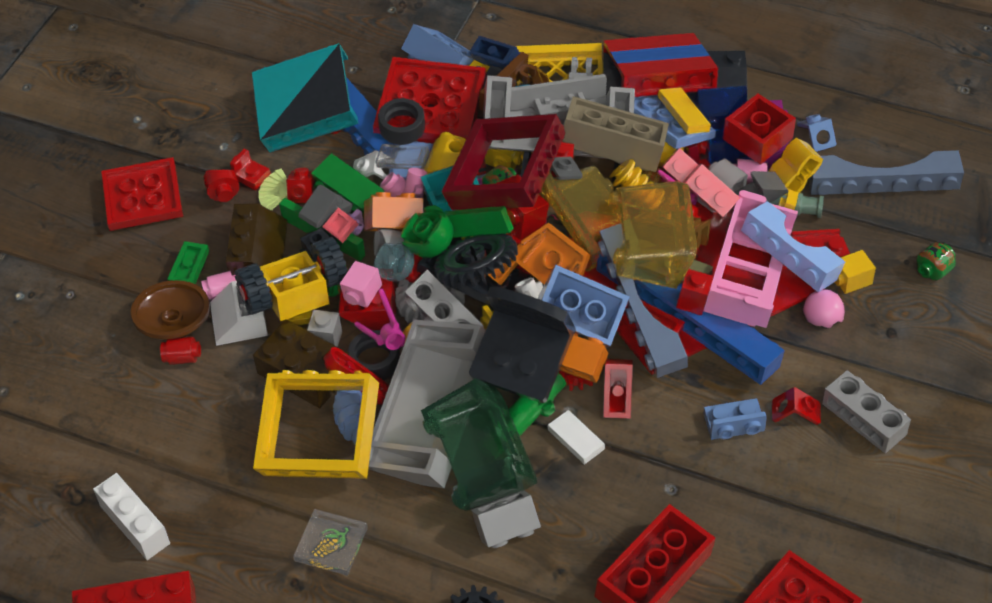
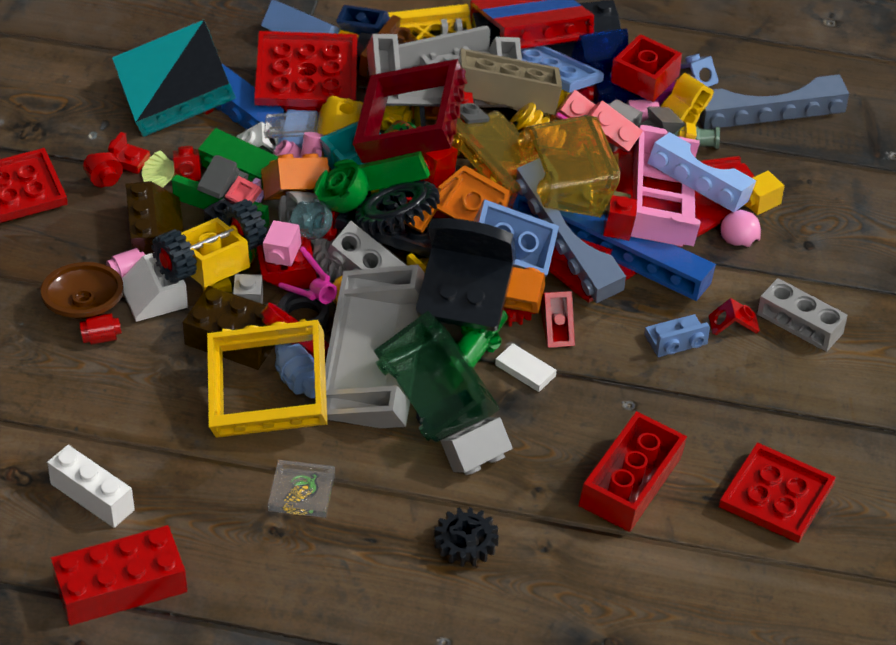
camera: 15 degrees left, 5 degrees down
green plate [167,241,210,284] -> none
black tyre [378,98,425,145] -> none
yellow tile [658,88,711,134] -> none
green head [917,242,956,281] -> none

